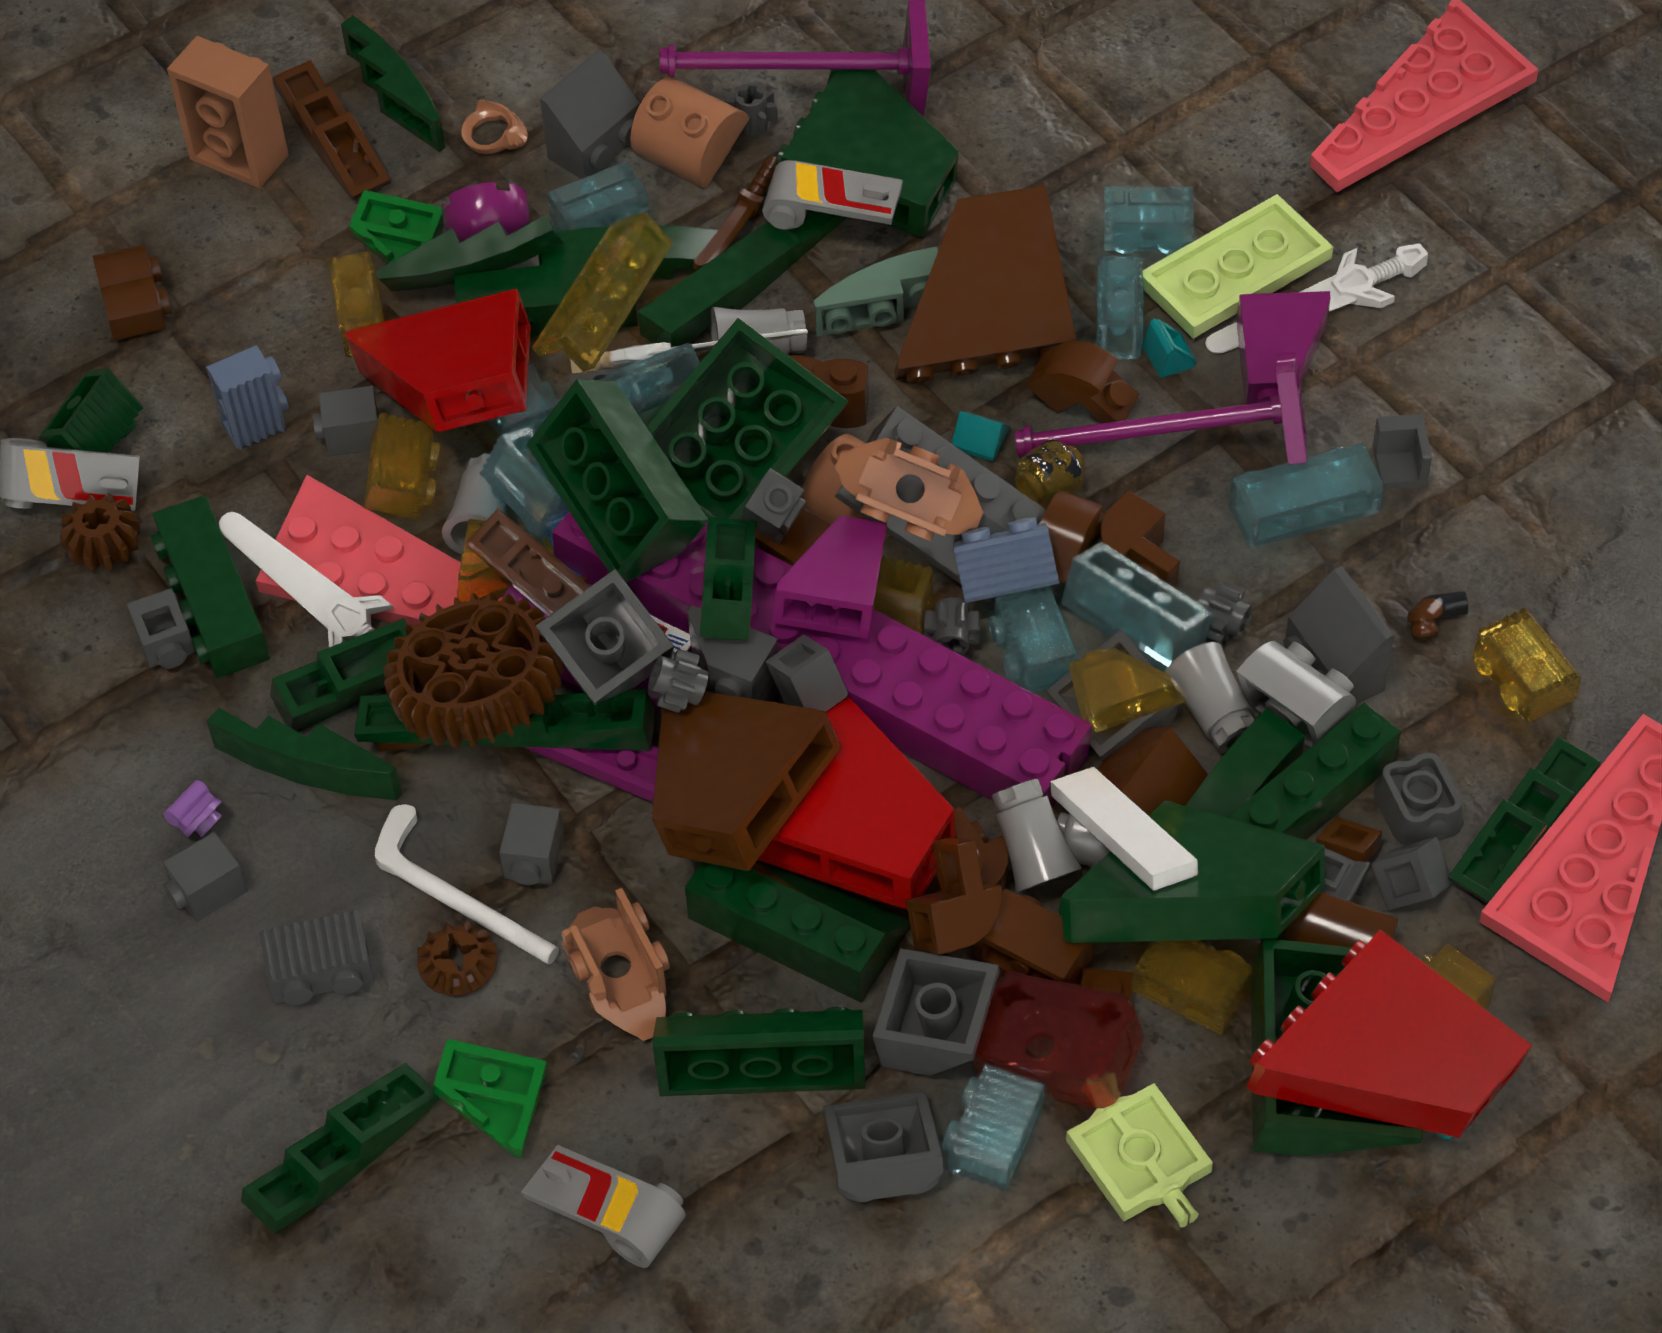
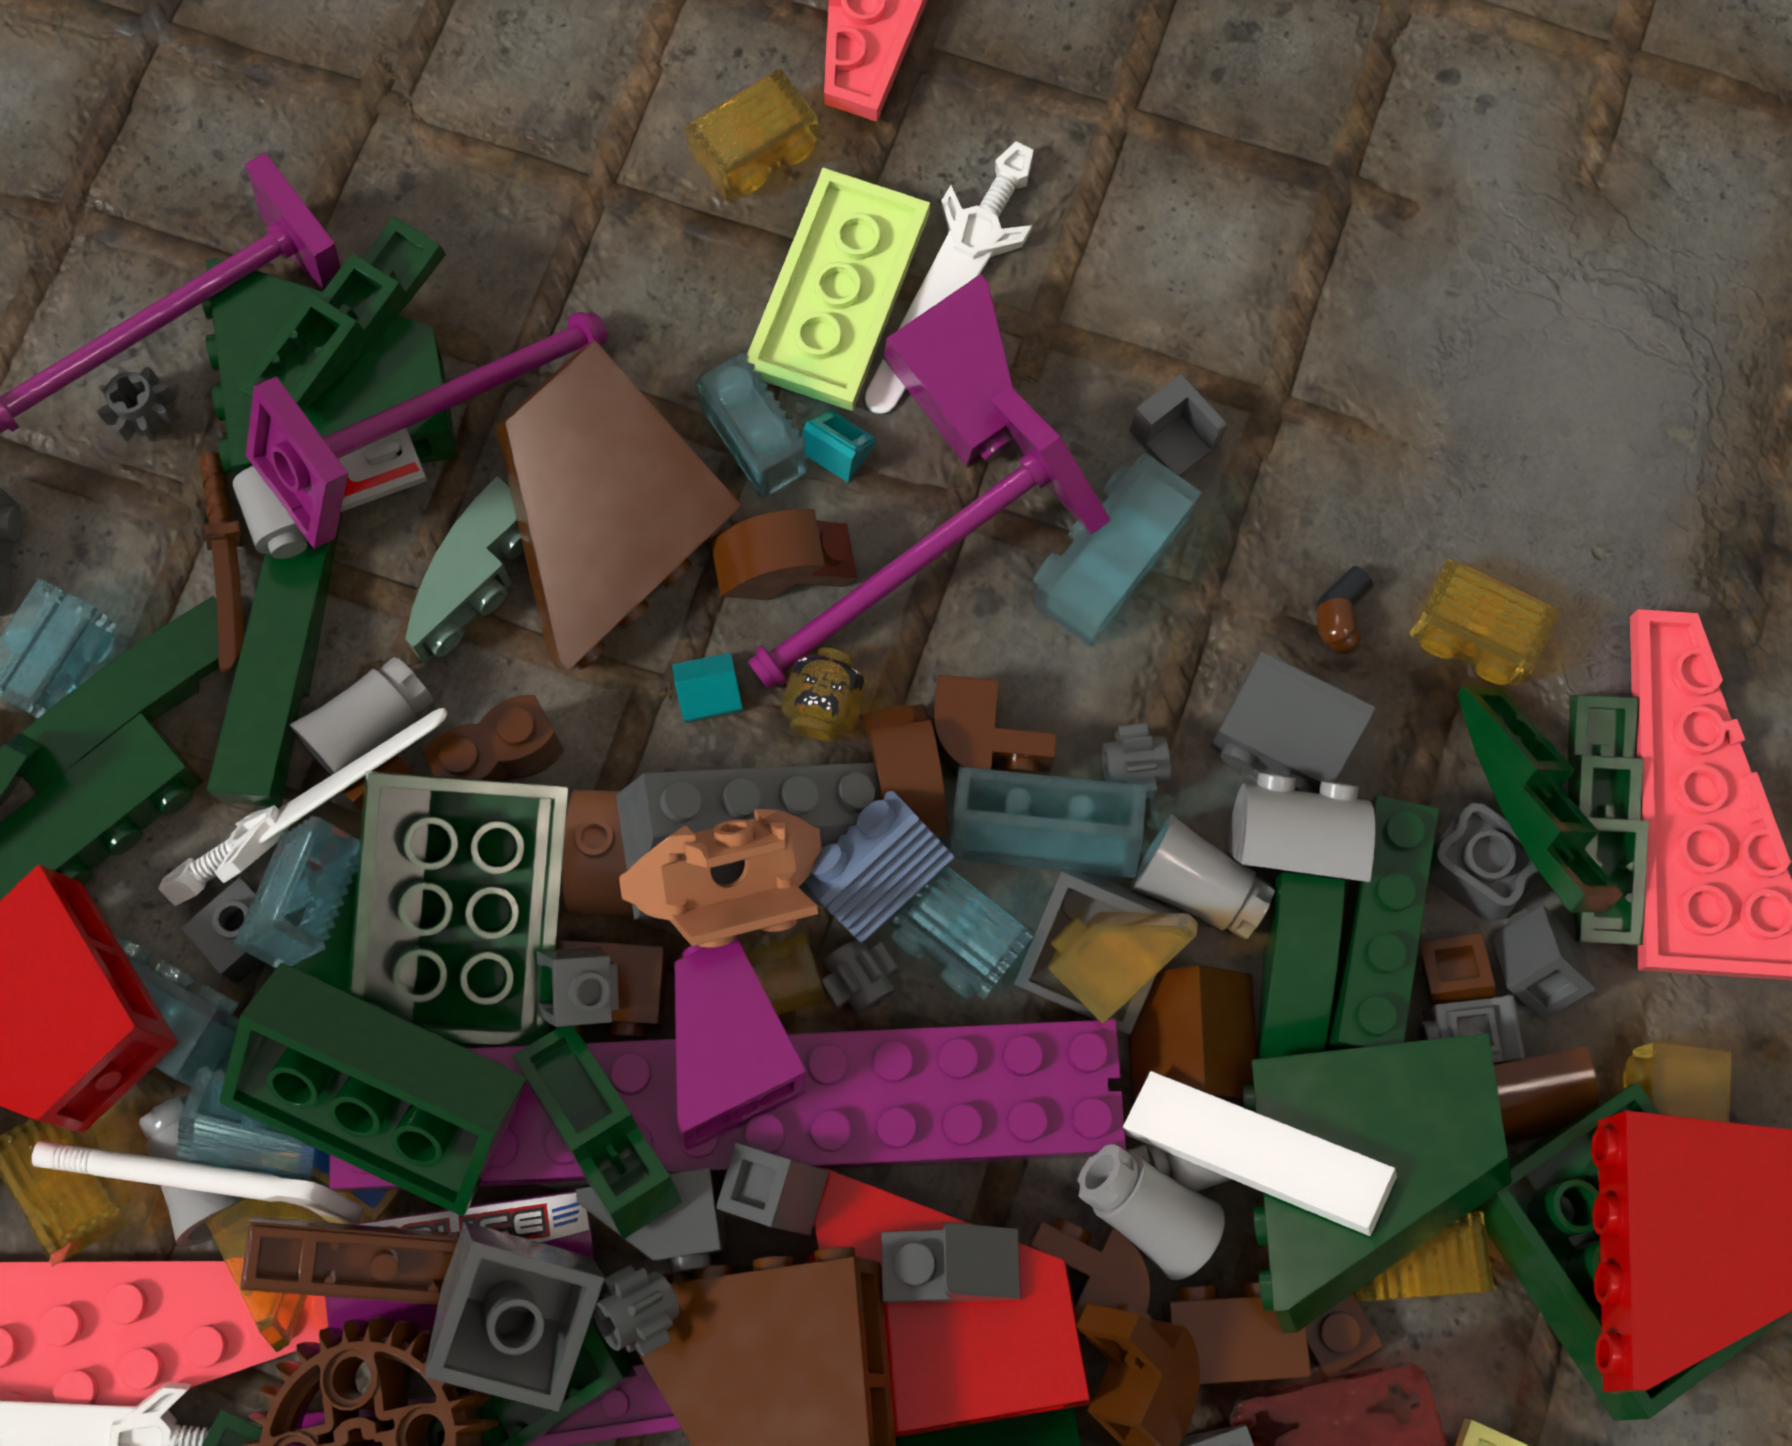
camera: 40 degrees left, 20 degrees up
clear yellow fence [532,211,673,372] -> none
nougat brick [630,77,750,190] -> none
clear light blue brick [1103,187,1194,254] -> none
none -> white piece [32,1140,363,1224]
none -> dark green slope [237,216,446,411]
none -> magenta tile [245,312,608,549]
none -> clear yellow brick [684,68,819,200]
none -> dark grey slope [882,1223,1021,1305]
none -> dark green slope [1457,685,1623,913]

